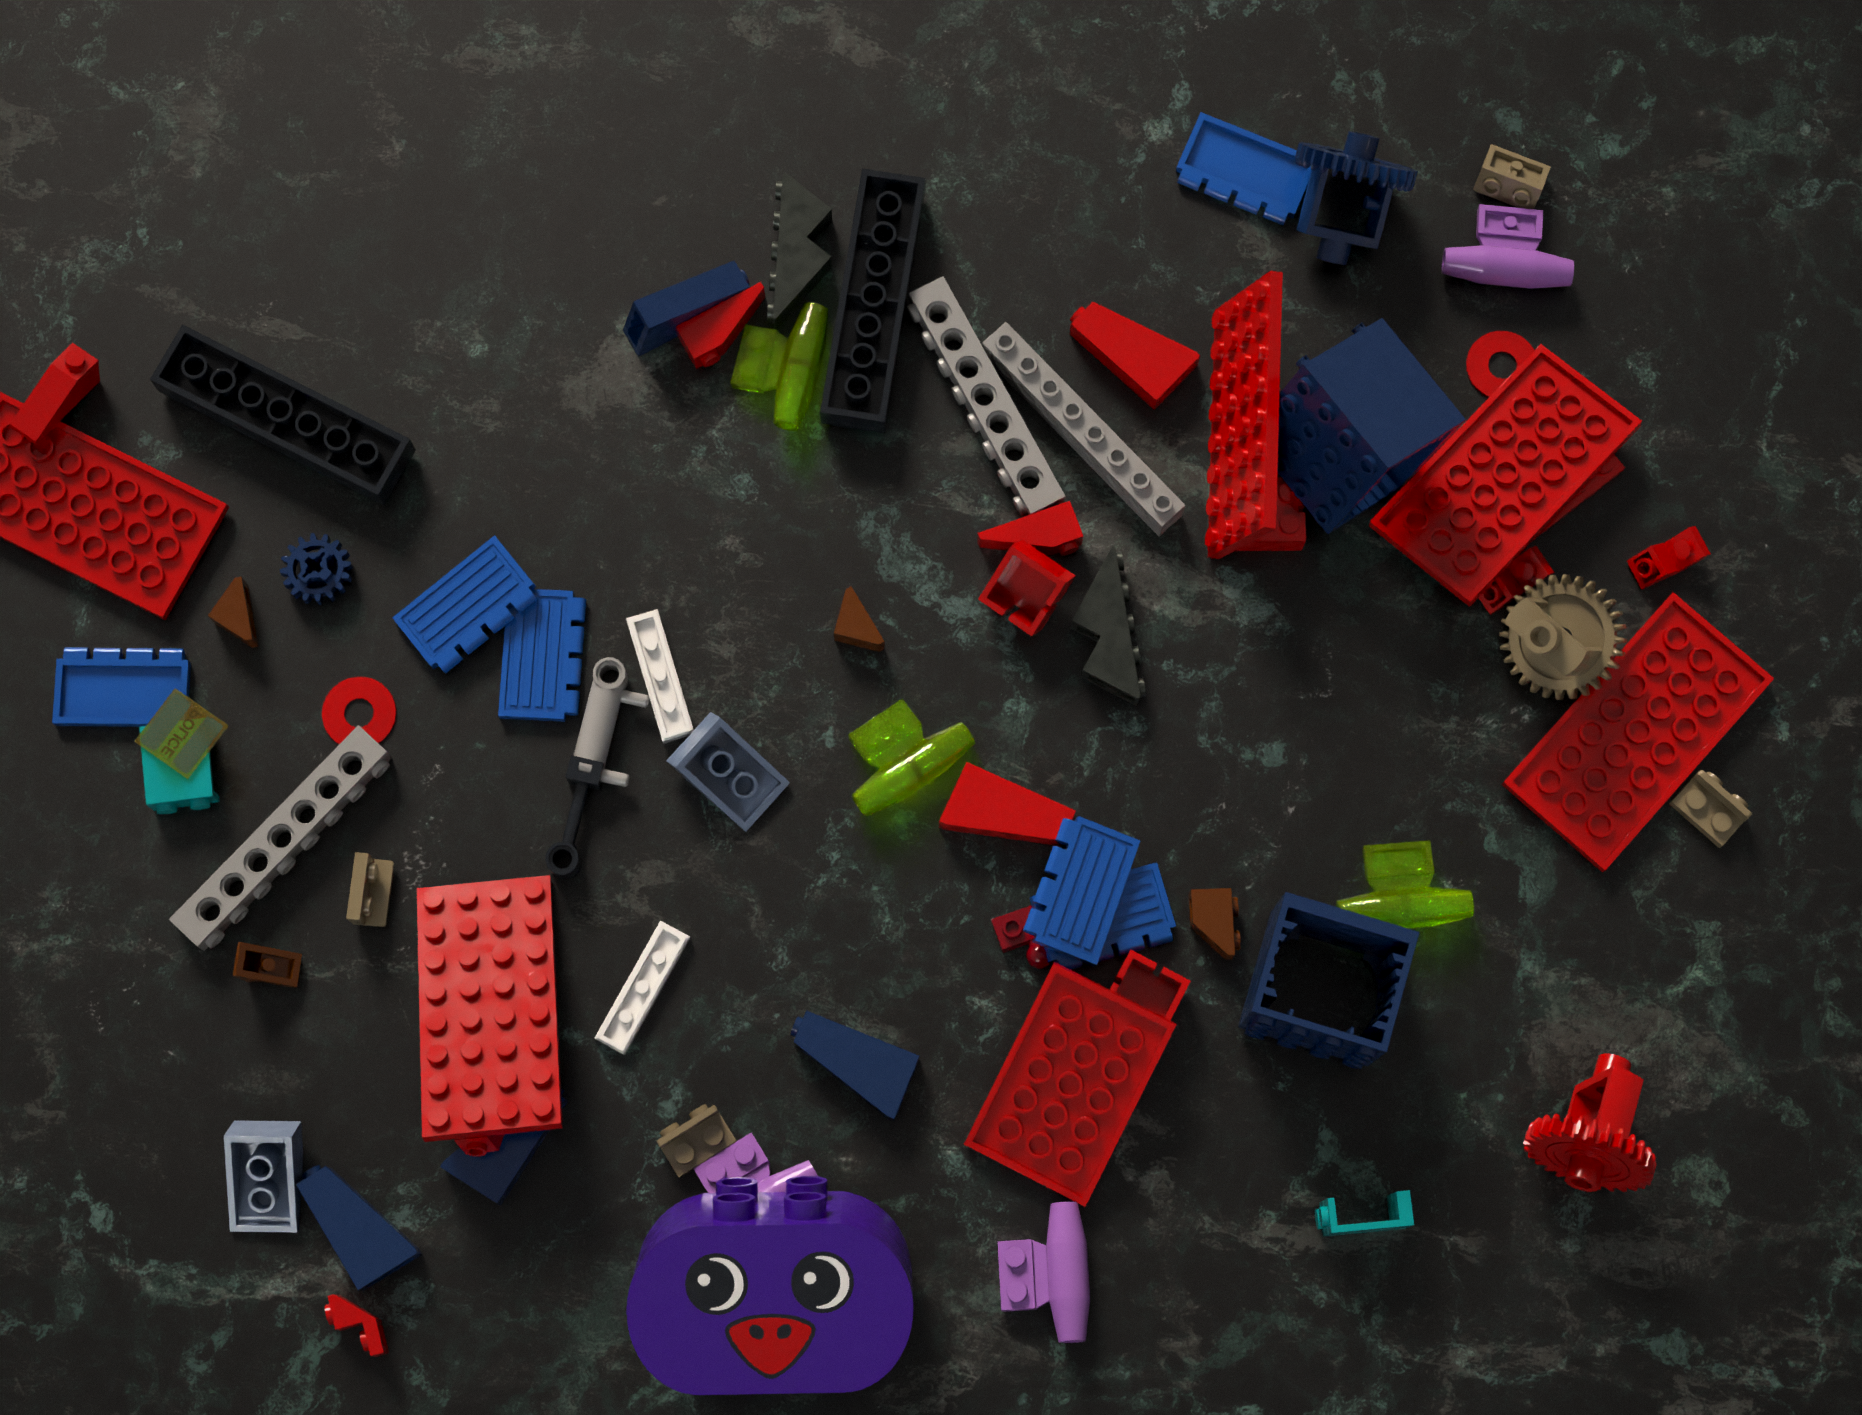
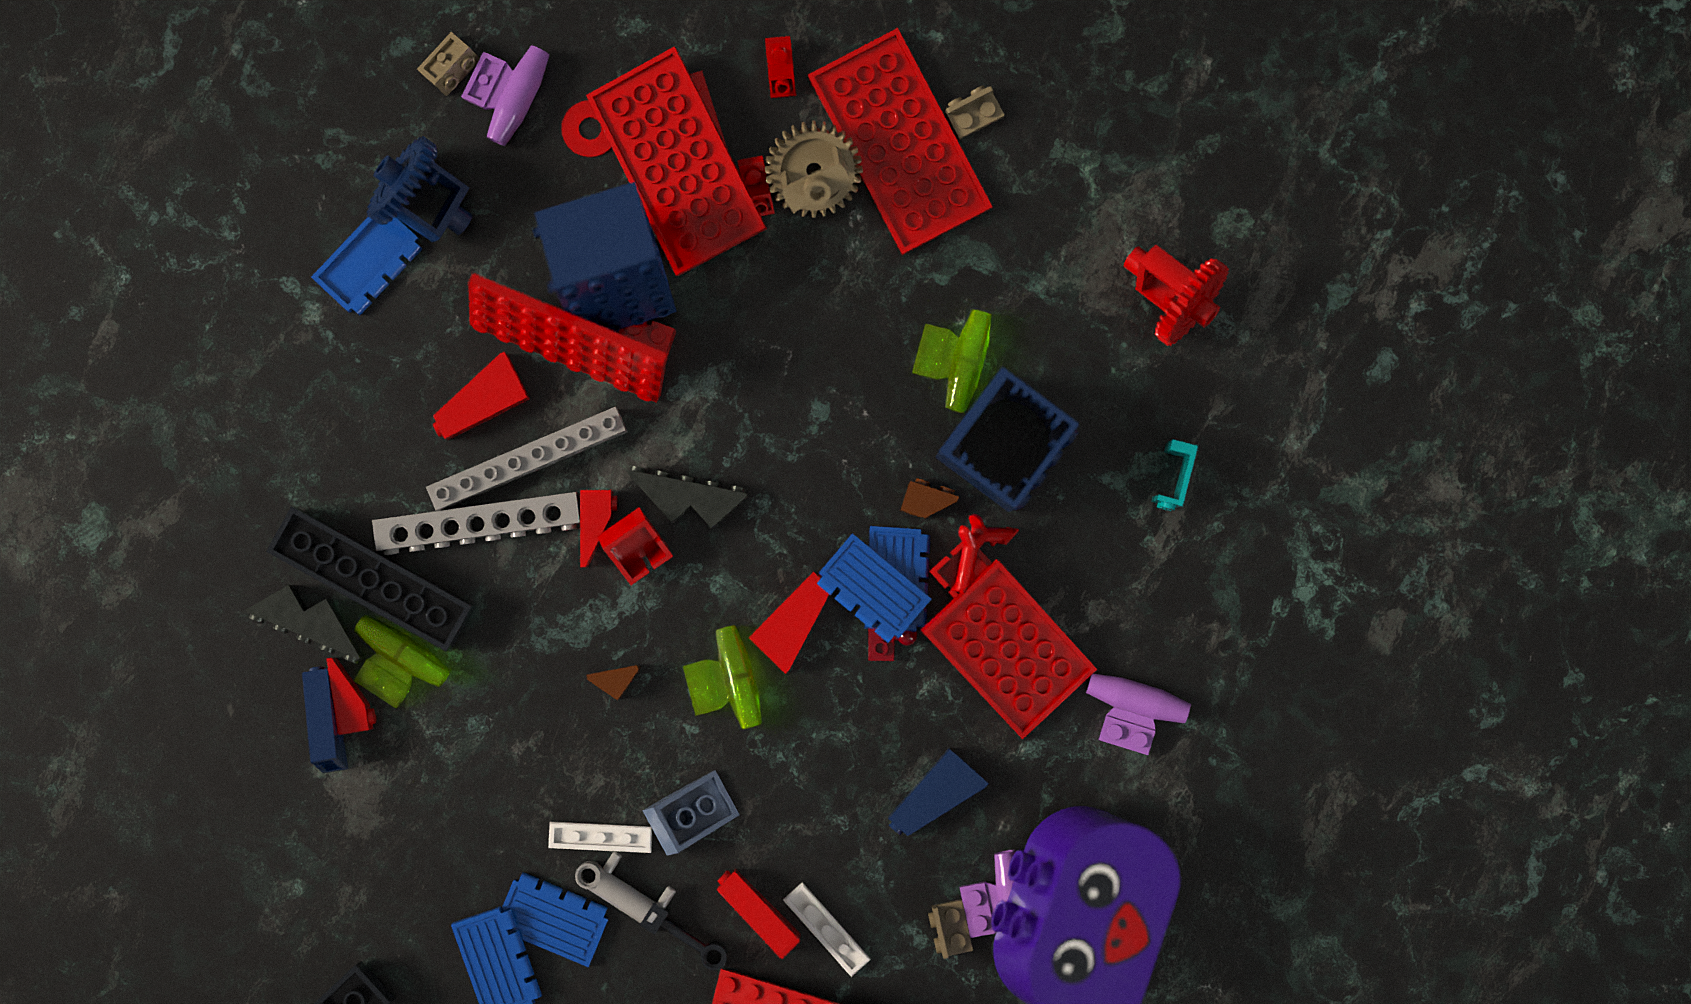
camera: 70 degrees left, 10 degrees up
none -> red slope [716,869,801,959]
none -> red piece [951,514,1019,593]

